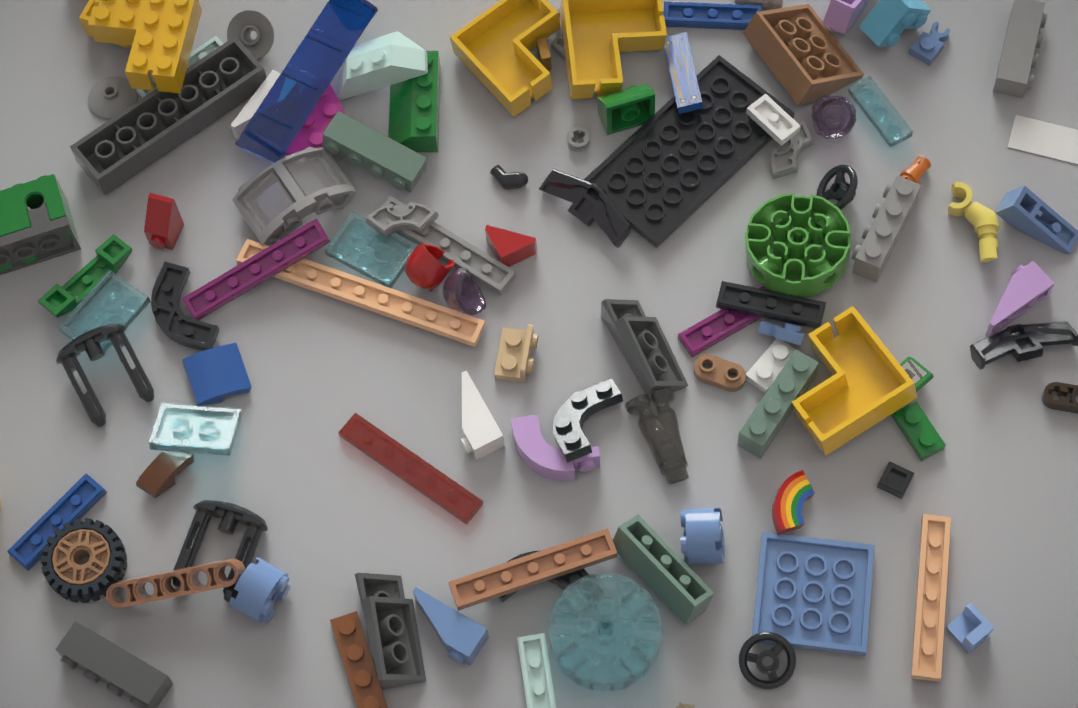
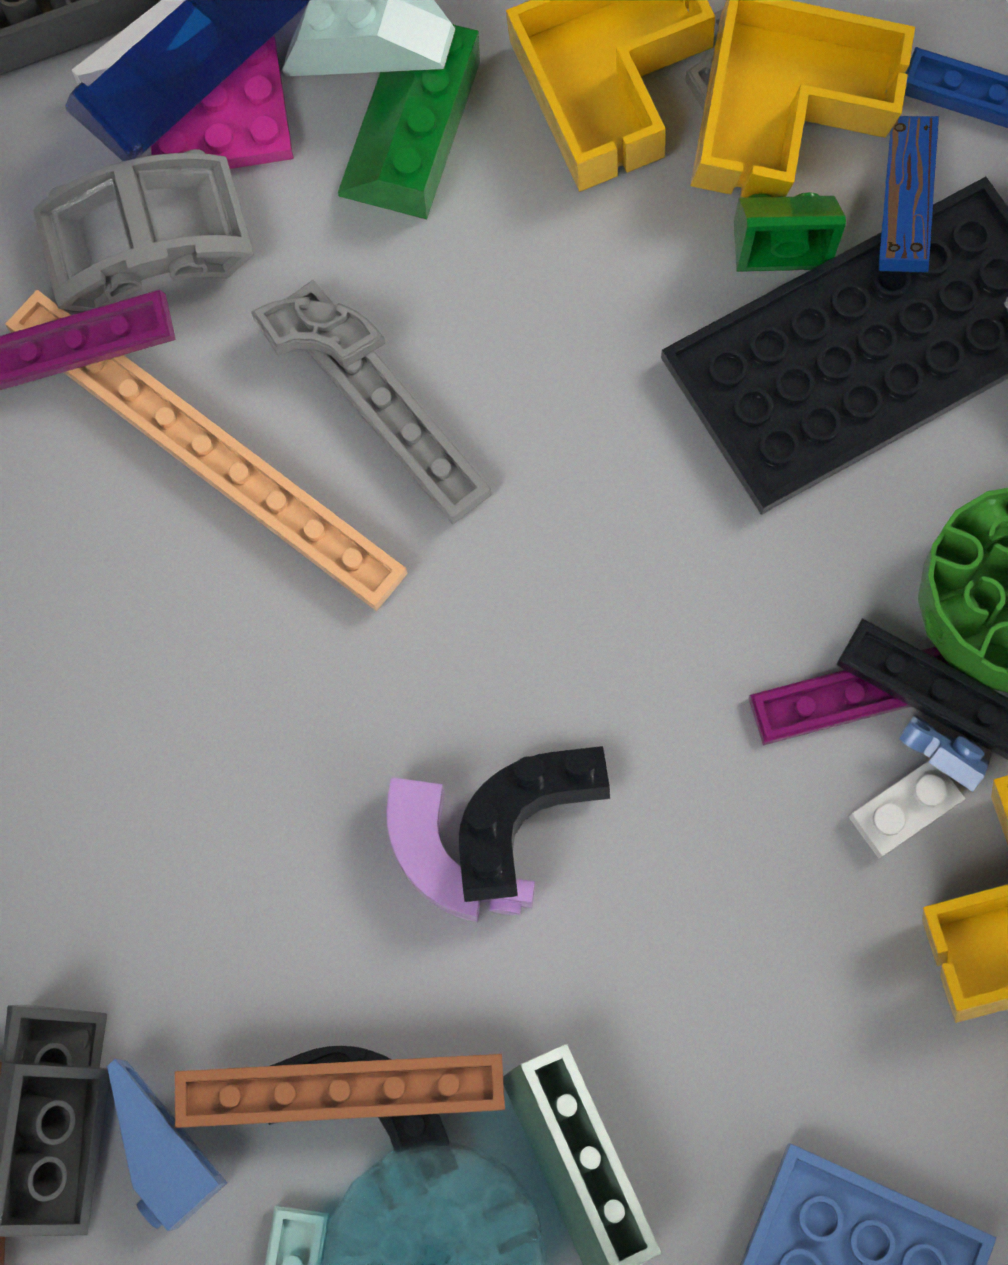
camera: 15 degrees right, 10 degrees up
sand green brick [322,111,427,193] -> none
clear light blue plate [325,211,418,288] -> none
clear red tile [338,413,483,525] -> none
red helmet [405,243,455,292] -> none
clear purple hair [442,268,486,316] -> none
white slope [460,371,505,460] -> none
red slope [485,225,537,267] -> none
black arm [490,165,528,190] -> none
tan bracket [494,324,538,383] -> none
pearl gold tile [536,37,552,71] -> none
black plate [539,168,631,248] -> none
light grey bush [567,127,590,152] -> none
dark grey slope [601,299,688,402] -> none
clear smoke piece [625,388,689,484] -> none
medium blue brick [680,507,725,565] -> none
medium nougat plate [694,354,746,392] -> none
sand green brick [737,349,819,459] -> none
tile [772,470,815,535] -> none

